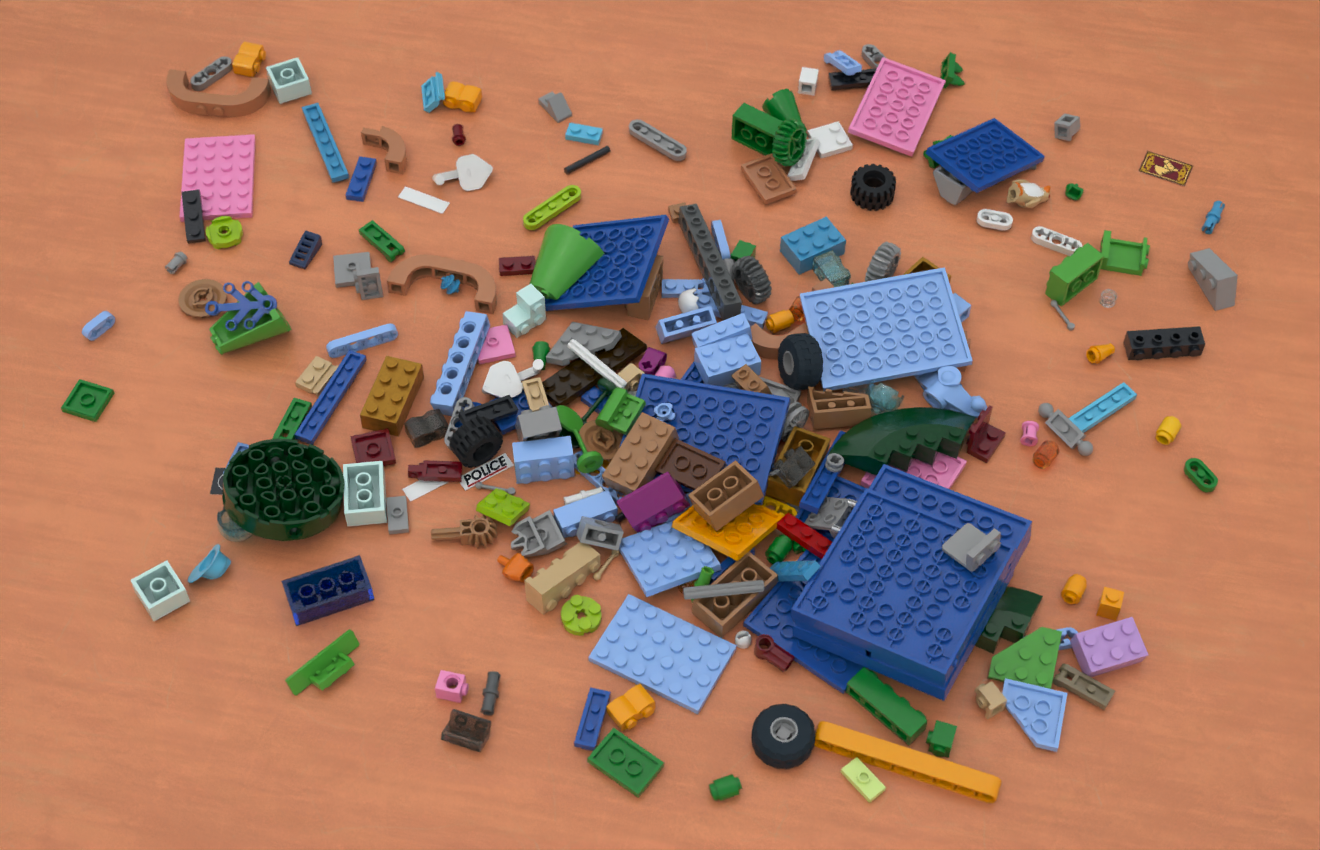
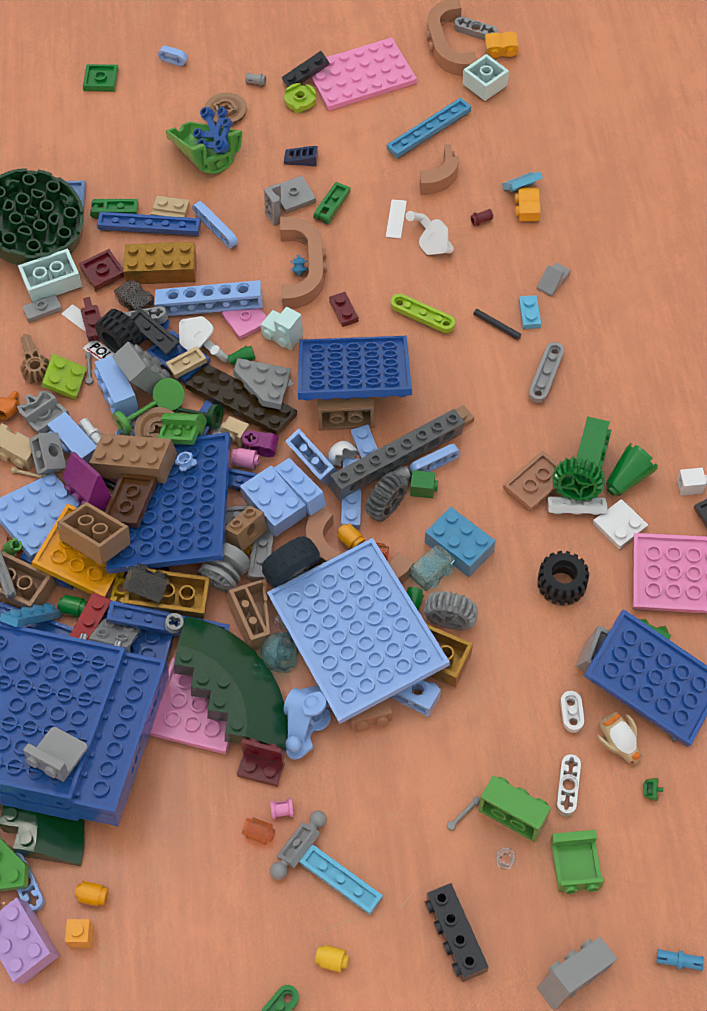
camera: 75 degrees right, 5 degrees up
blue plate [346,156,377,202] -> none
bright green cone [529,224,604,300] -> none
white axle [567,339,627,389] -> none
light orange cone [1086,343,1115,364] -> none

